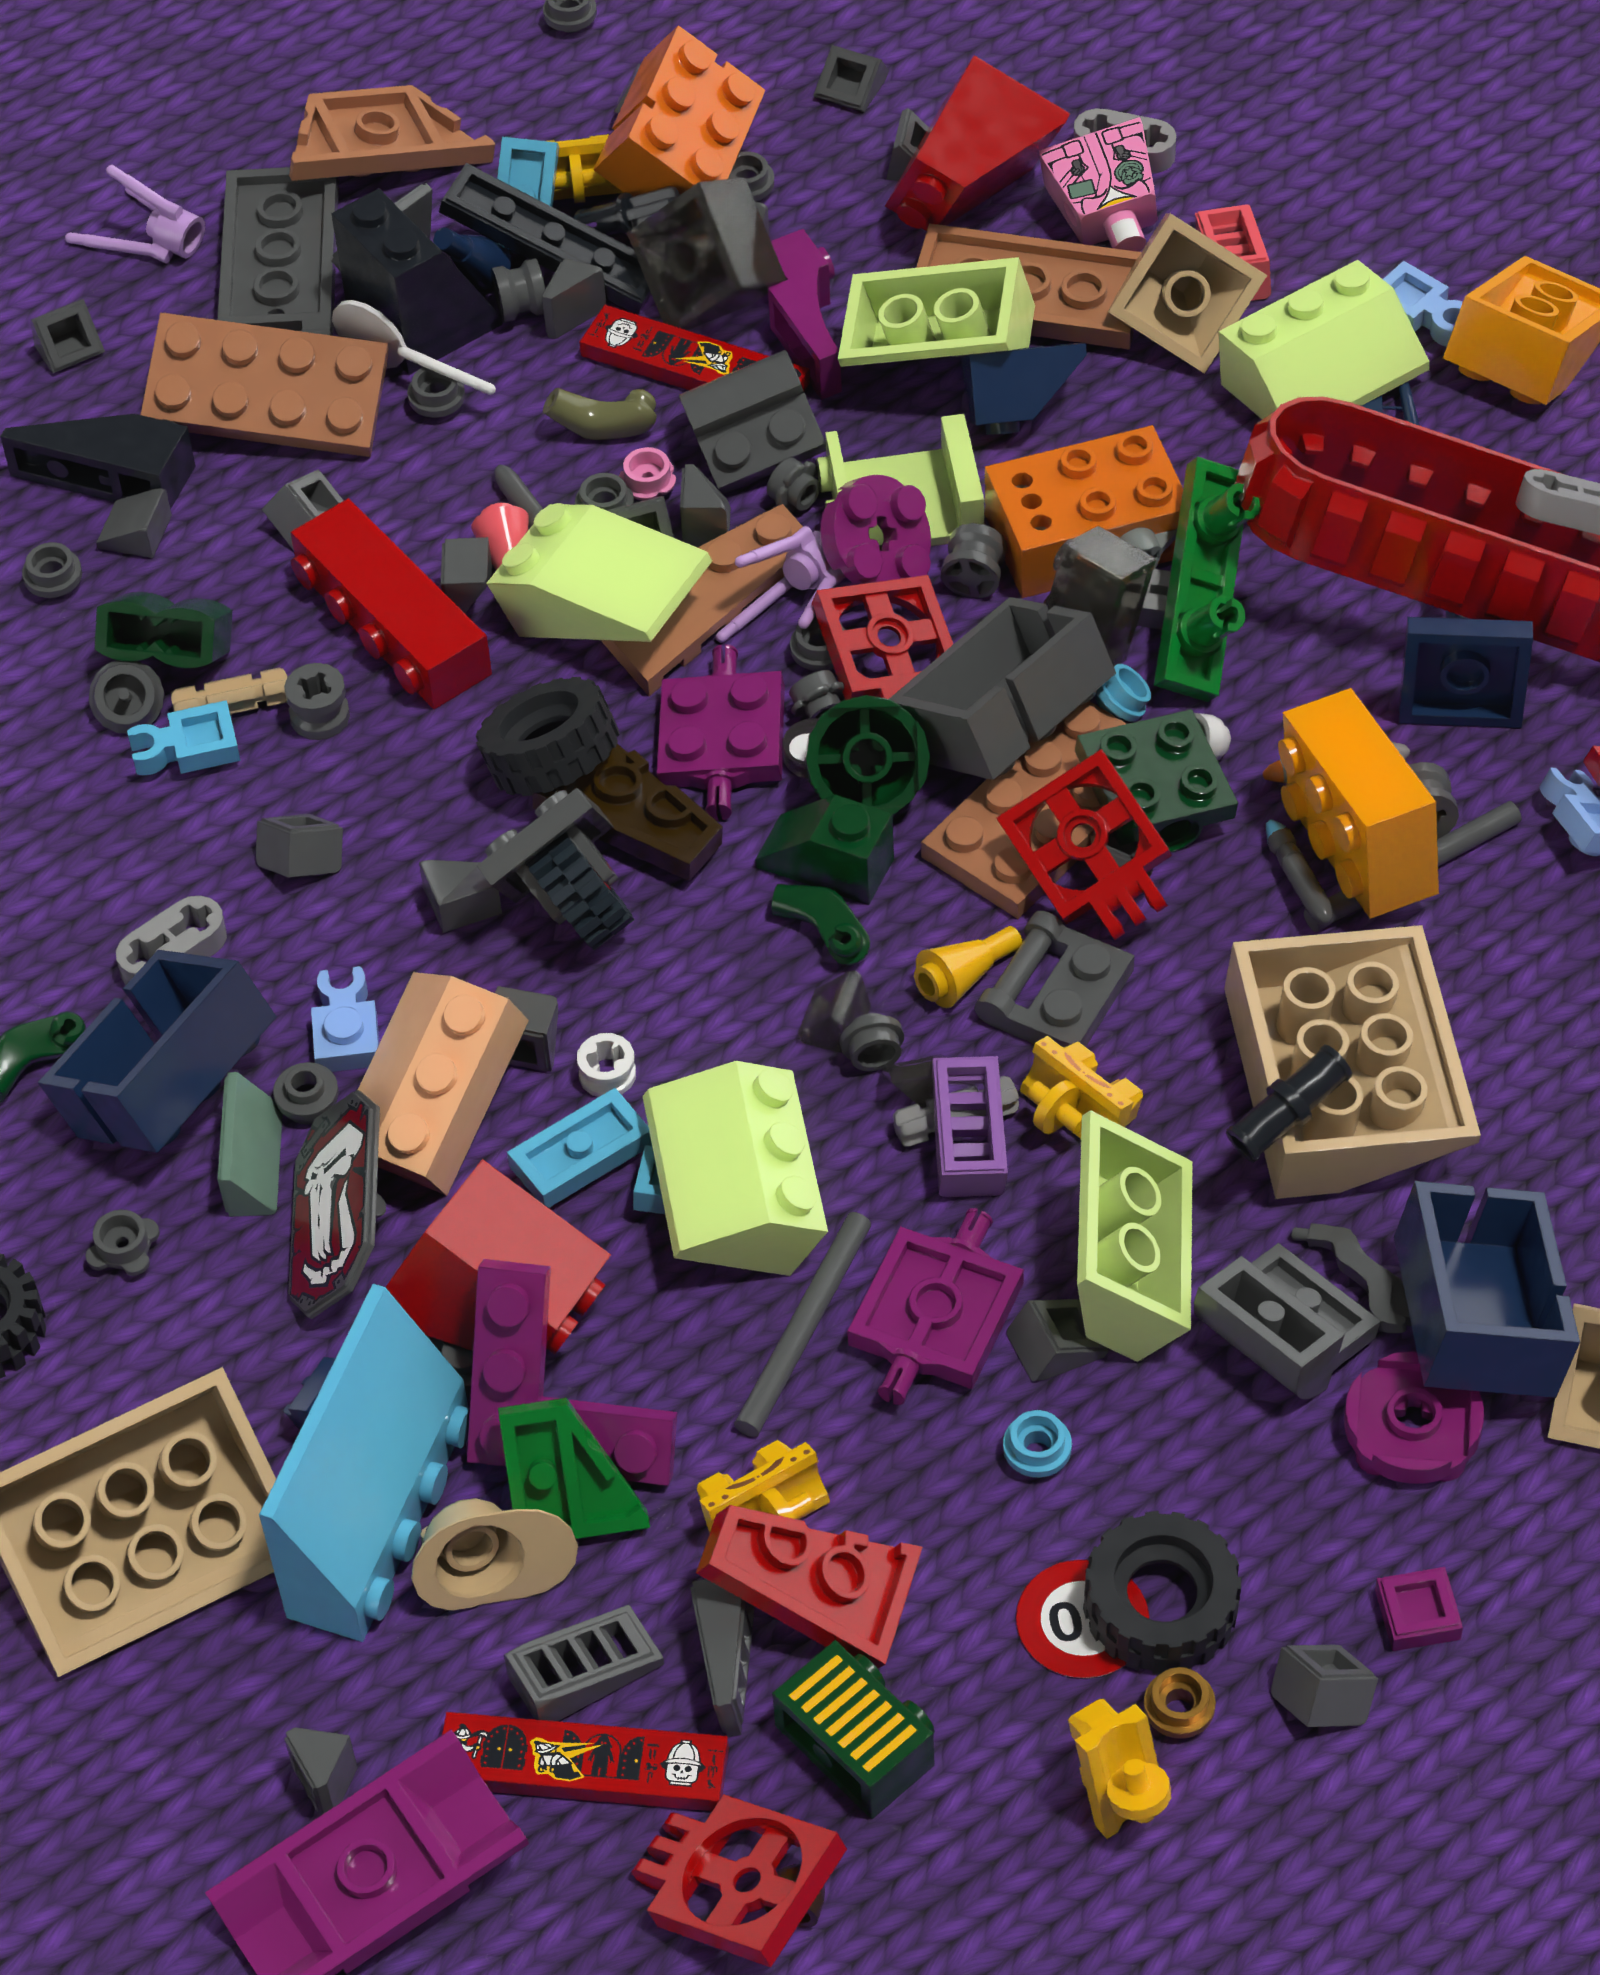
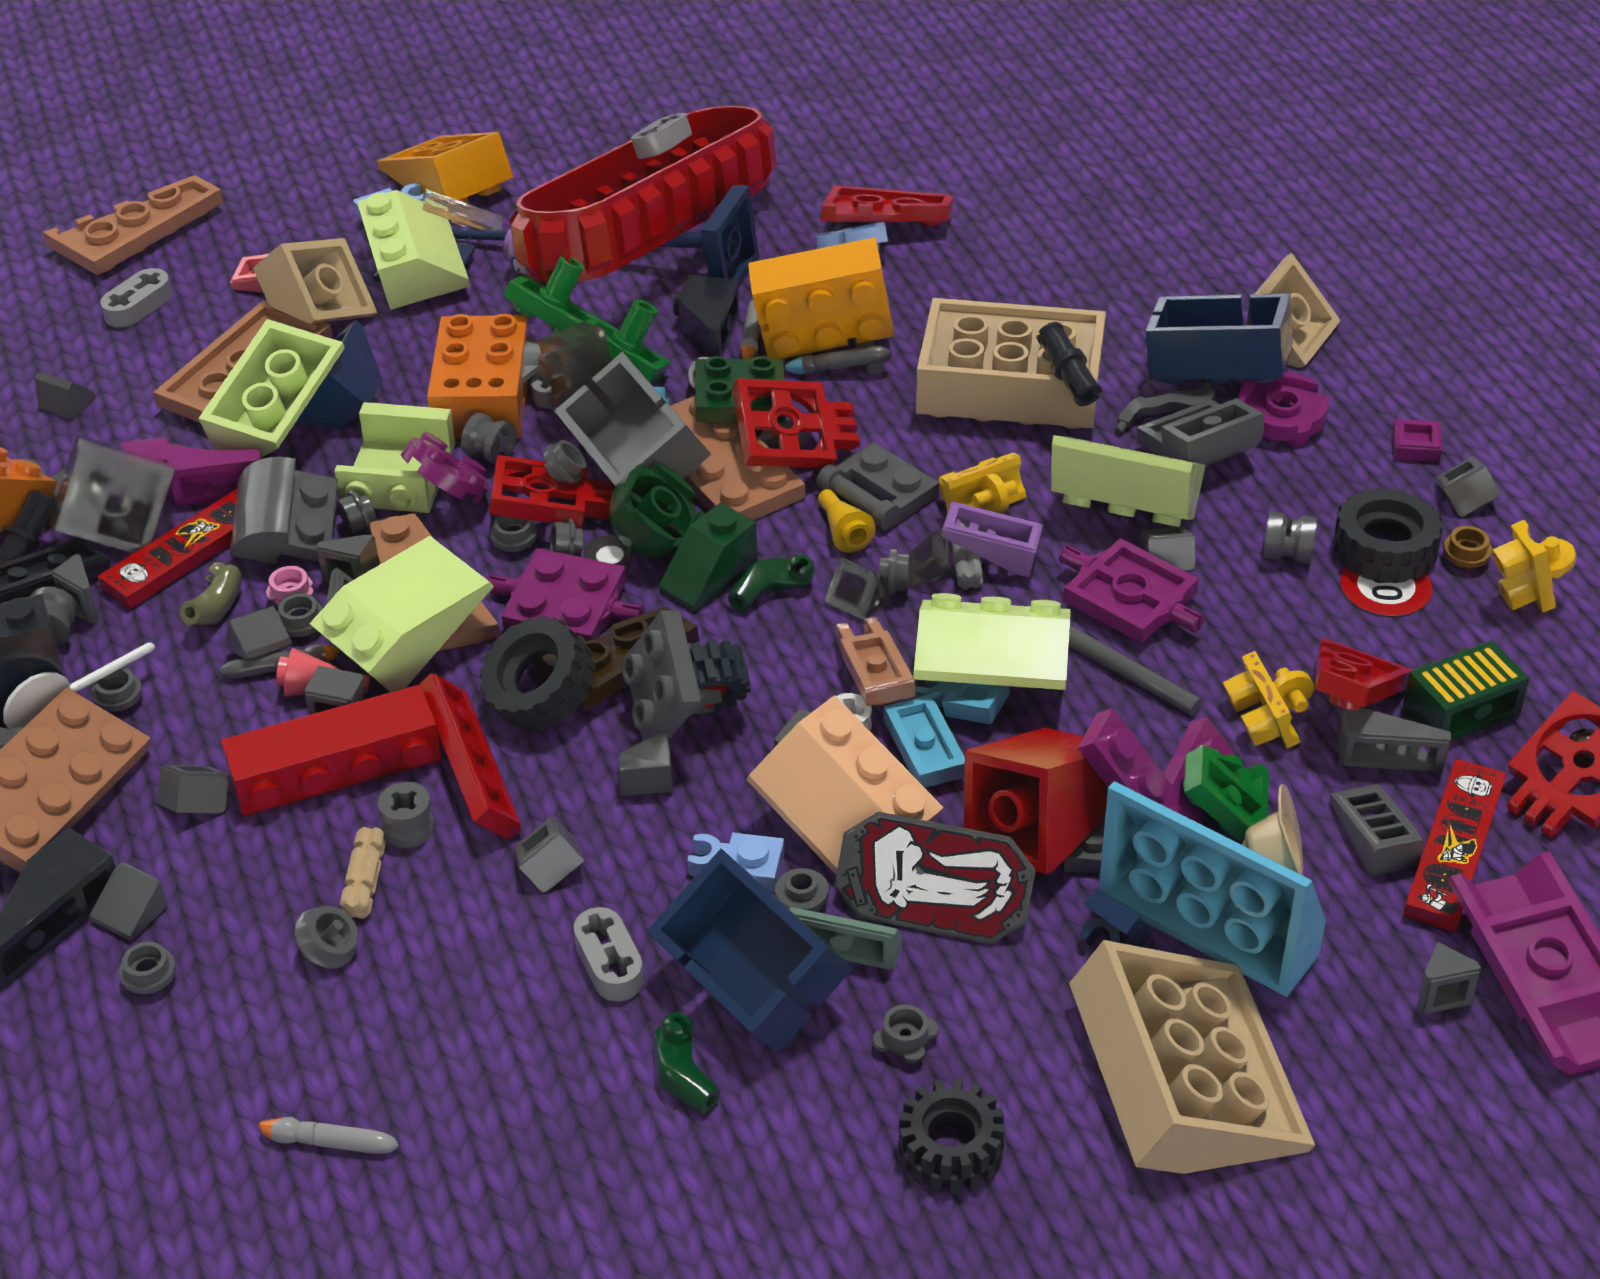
camera: 75 degrees left, 10 degrees down
dark green brick [94,592,233,668] -> none
medium azure plate [127,700,241,775] -> none
lavender plant [716,526,846,643] -> none
red slope [885,55,1070,232] -> none
medium azure plate [1003,1410,1072,1478] -> none
bright pink torso [1039,117,1158,252] -> none
none -> nougat wing [43,175,224,276]
none -> dark grey slope [226,606,291,661]
none -> red tile [420,673,522,841]
none -> clear piece [422,189,502,230]
none -> dark grey plate [543,440,587,483]
none -> black slope [673,274,740,357]
none -> nougat hinge [835,617,915,706]
none -> flat silver wheel [1263,511,1317,564]

